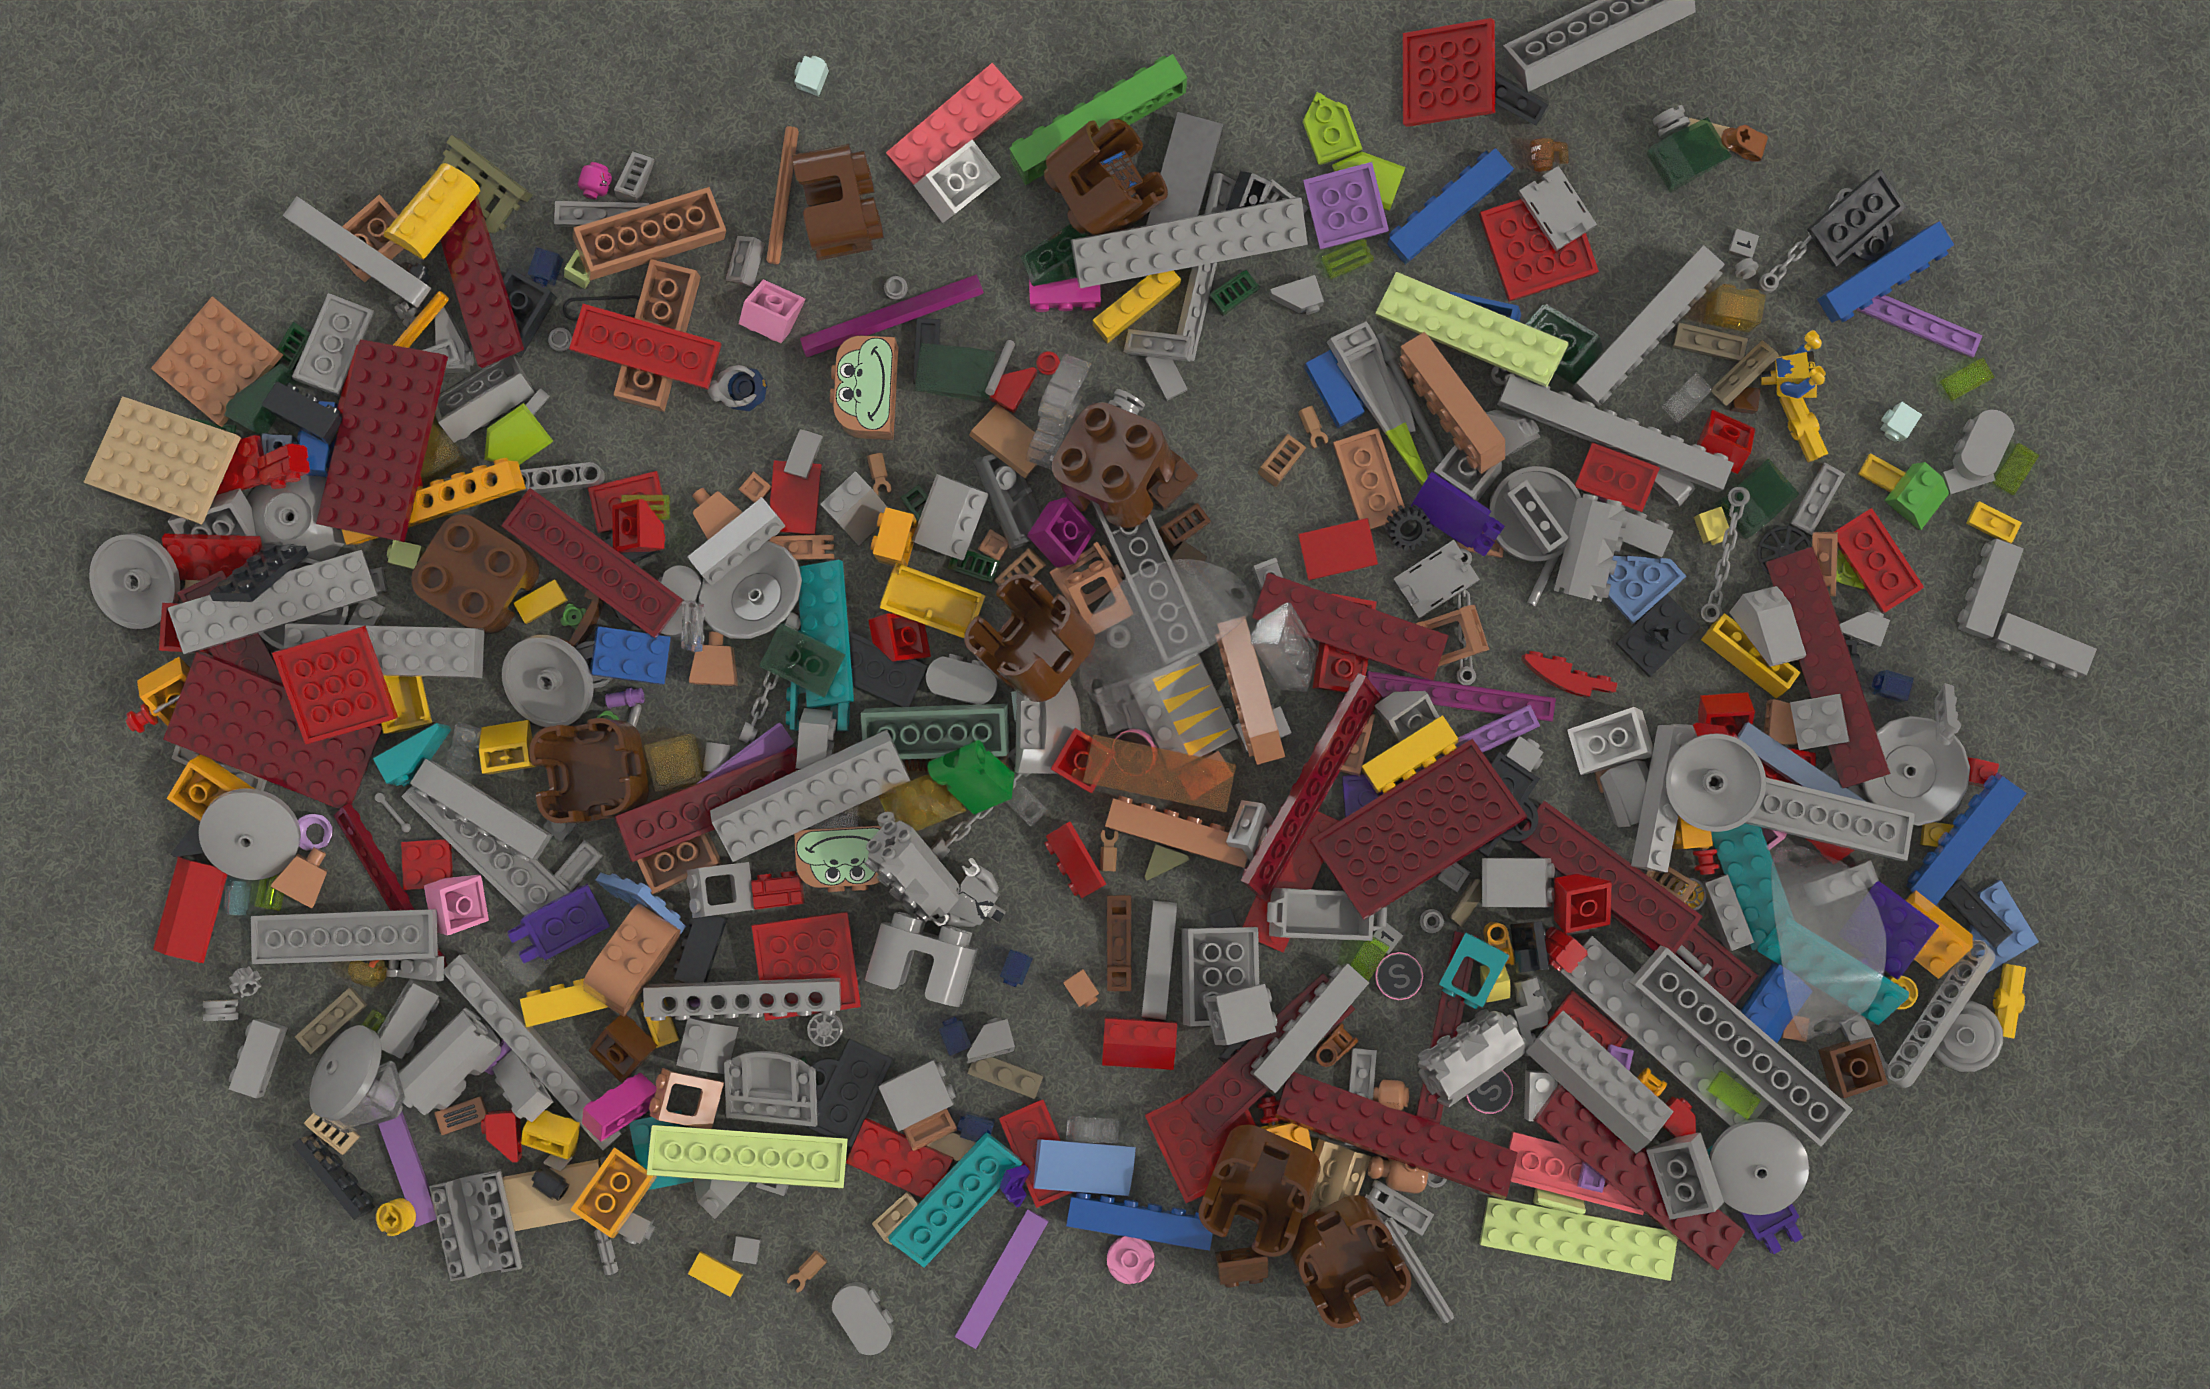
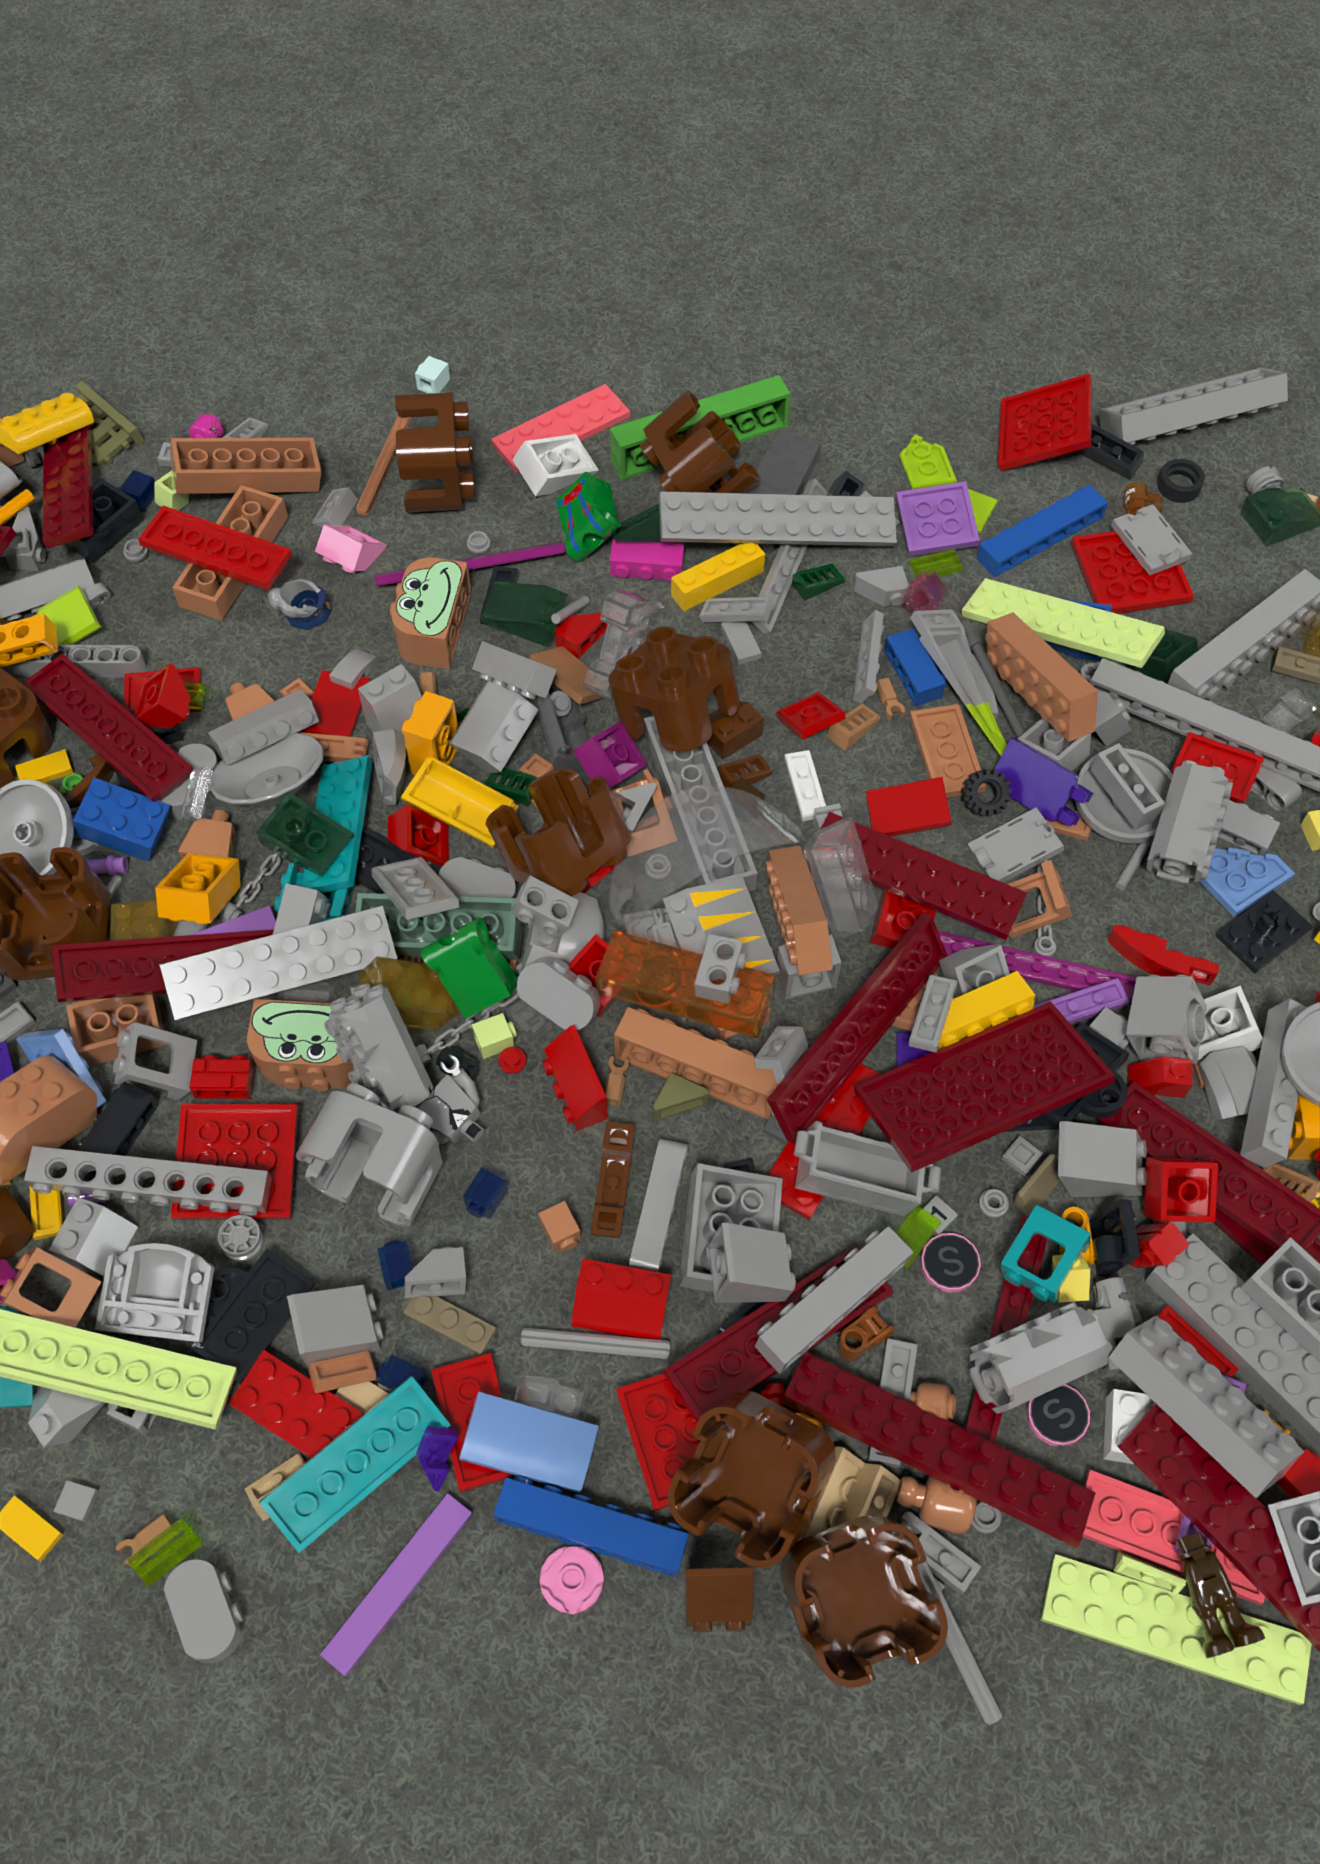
camera: 10 degrees right, 25 degrees down
none -> clear neon green tile [128,1517,202,1587]
none -> light orange brick [155,853,241,924]
none -> light grey tile [371,857,459,920]
none -> light grey slope [373,729,406,805]
none -> black brick [436,1046,479,1081]
none -> yellowish green brick [471,1013,517,1059]
none -> light grey brick [472,641,556,700]
none -> red plate [498,1047,526,1074]
none -> light grey brick [510,876,579,938]
none -> light grey brick [517,957,600,1030]
none -> light grey axle [521,1328,671,1359]
none -> green piece [555,472,621,562]
none -> light grey slope [614,783,657,833]
none -> light grey brick [694,934,747,1004]
none -> red tile [776,692,846,739]
none -> white tile [784,750,826,821]
none -> light grey plate [853,610,884,703]
none -> clear pink brick [903,571,948,611]
none -> light grey tile [909,975,957,1053]
none -> light grey brick [1126,975,1207,1064]
none -> red slope [1127,1056,1192,1099]
none -> black tyre [1157,459,1205,503]
none -> dark brown piece [1177,1531,1265,1658]

